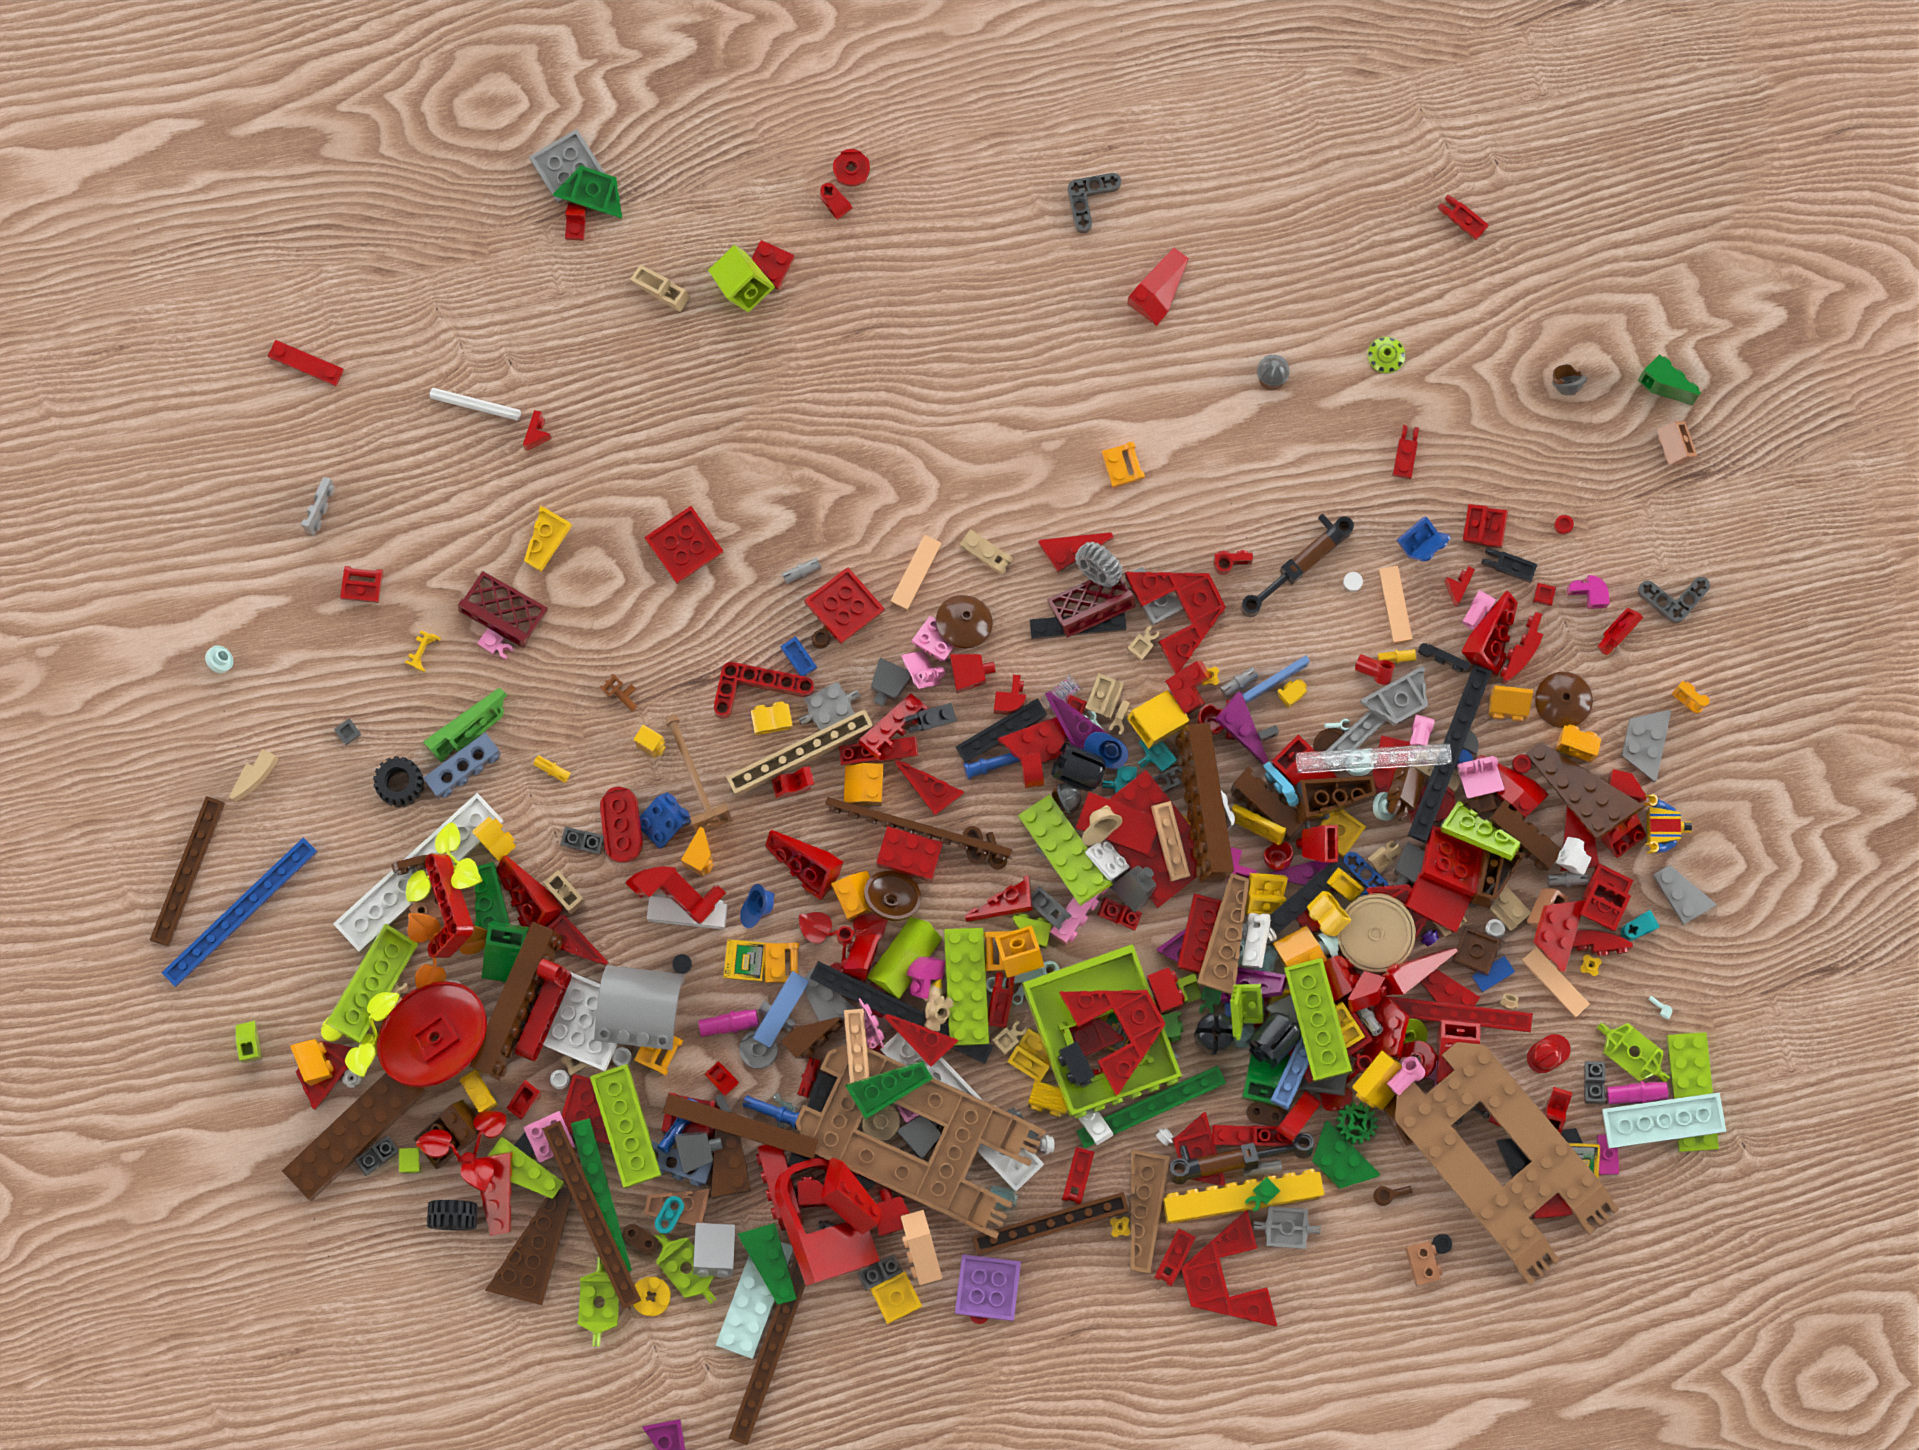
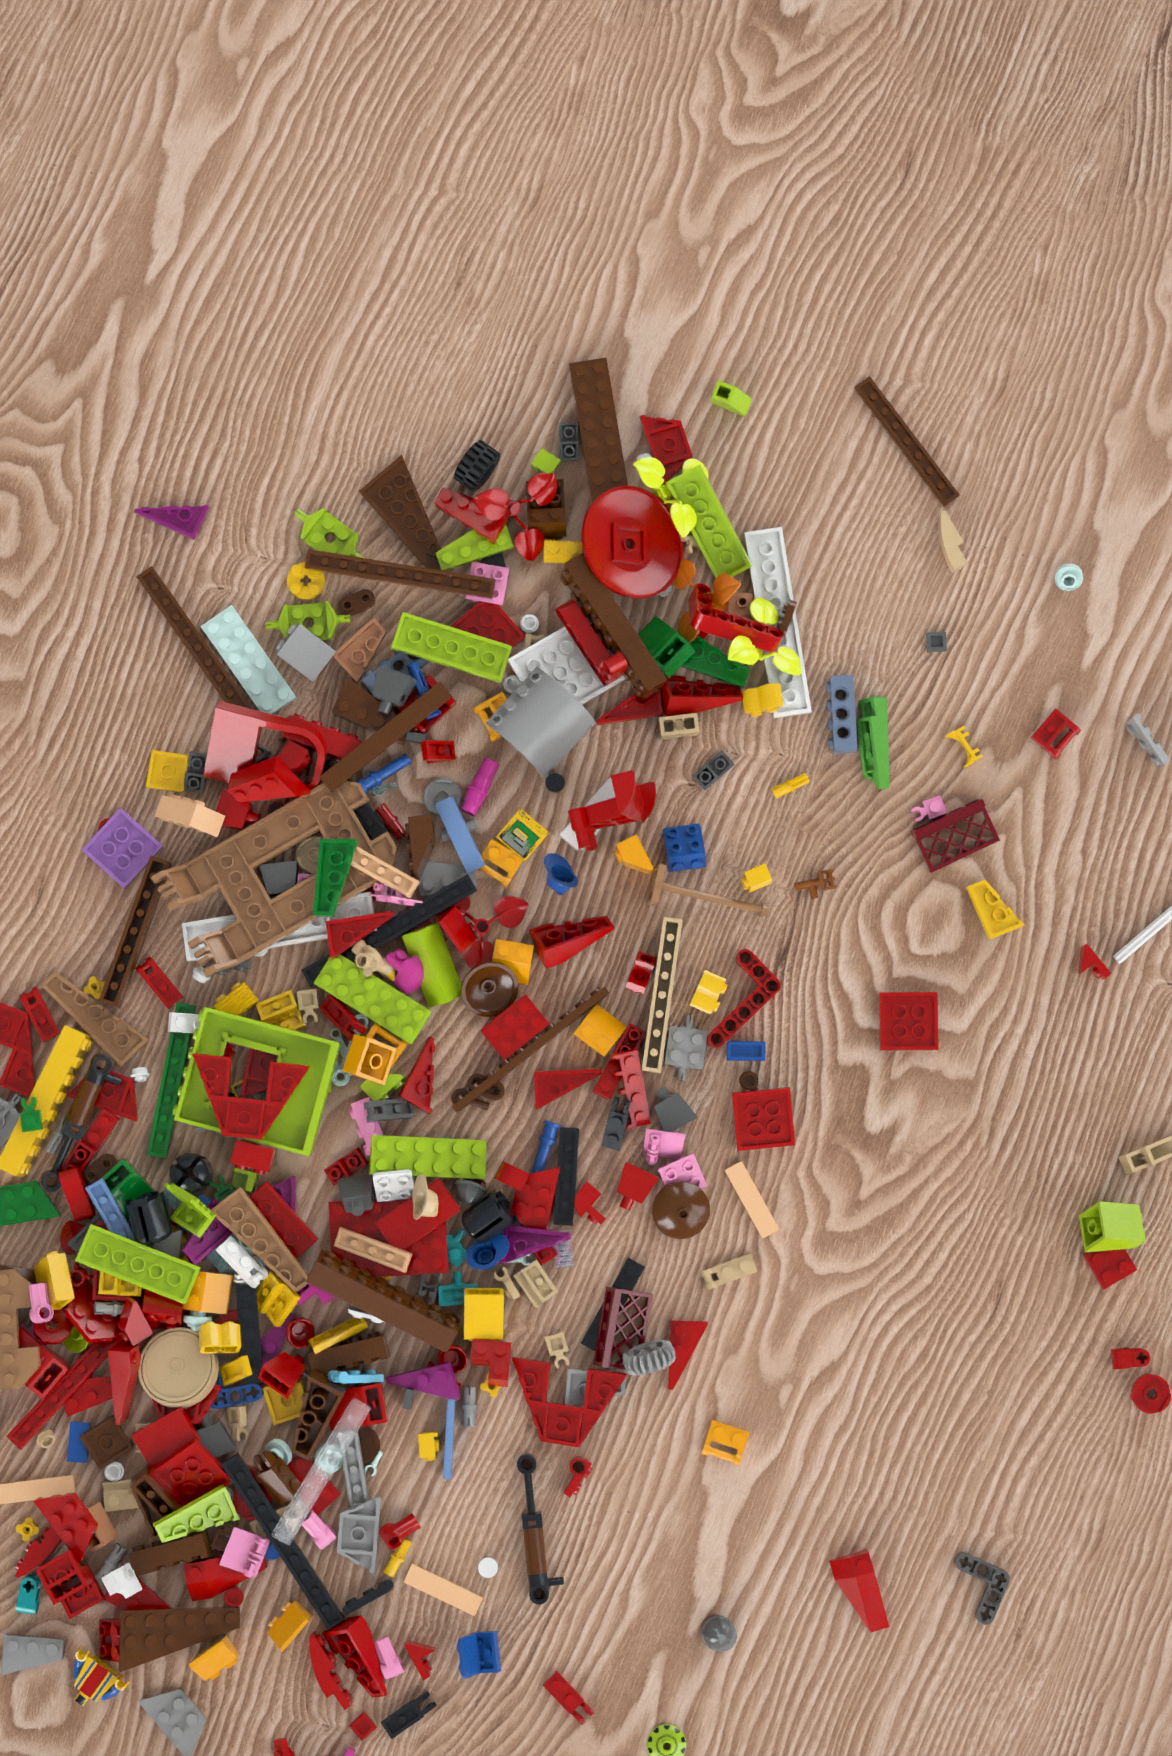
camera: 125 degrees right, 5 degrees up
blue plate [161,837,318,987] -> none
light orange slope [290,1039,334,1086] -> none
black tyre [373,756,424,808] -> none
red slope [506,1080,541,1120] -> none
green plate [571,1118,632,1271] -> none
red tile [600,786,643,863] -> none
teal plate [655,1196,685,1234] -> none
green wing [737,1223,797,1305] -> none
light grey pin [782,557,821,584] -> none
clear light blue brick [991,1186,1018,1211] -> none
black brick [1057,1042,1095,1088] -> none
bright green brick [1161,1012,1184,1042] -> none
green gear [1335,1102,1378,1145] -> none
dark purple plate [1421,929,1439,947] -> none
dark grey tile [1462,730,1479,755] -> none
red slope [1463,504,1508,548] -> none
reddish brown dish [1535,672,1593,728] -> none
red slope [1608,769,1647,803] -> none

